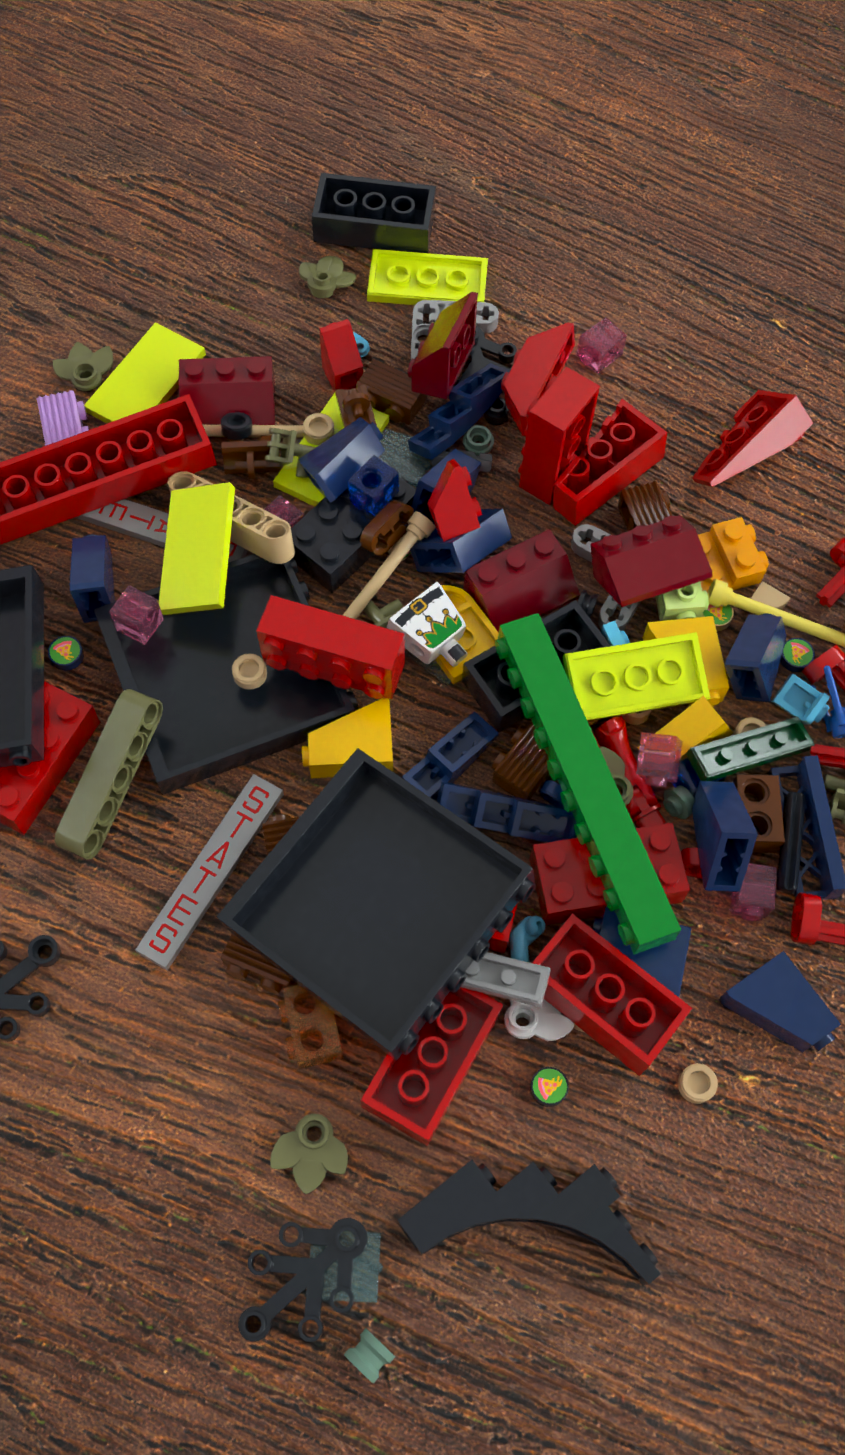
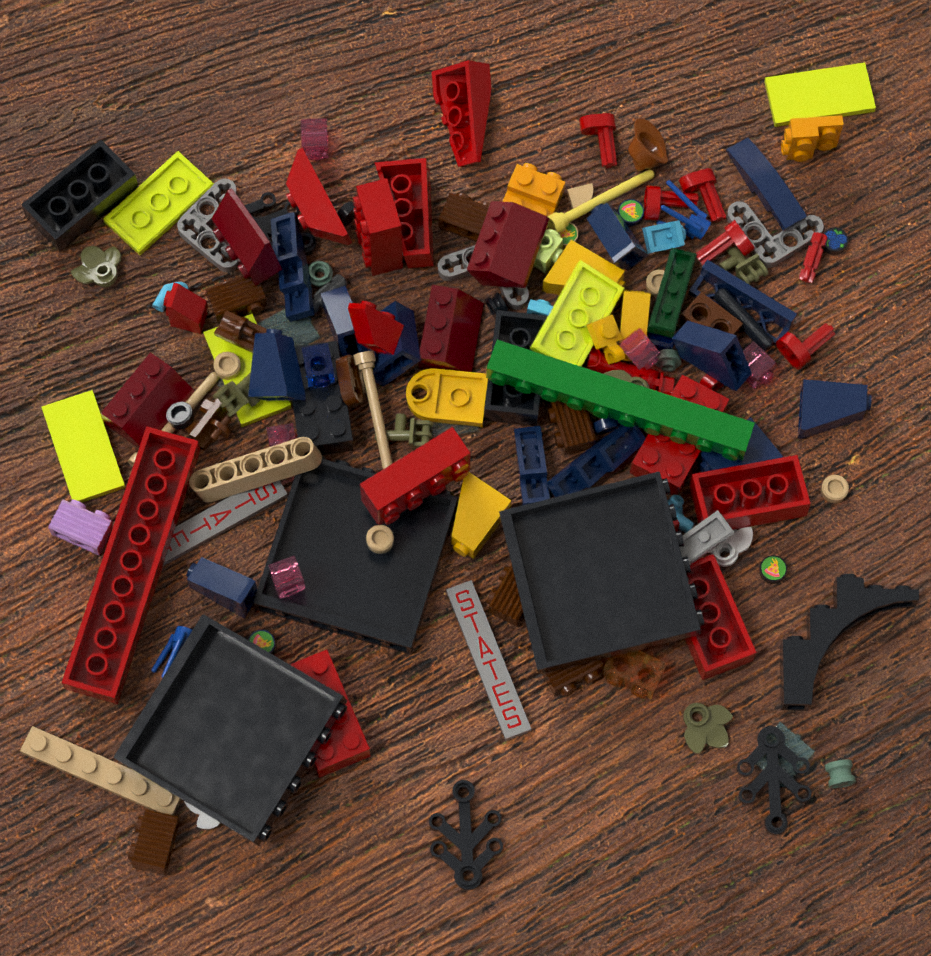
camera: 50 degrees left, 5 degrees up
olive plate [53,342,114,391] -> none
olive beam [55,689,163,860] -> none
neon yellow tile [158,482,235,615] -> none
torso [387,582,468,667] -> none
none -> yellow plate [586,314,625,364]

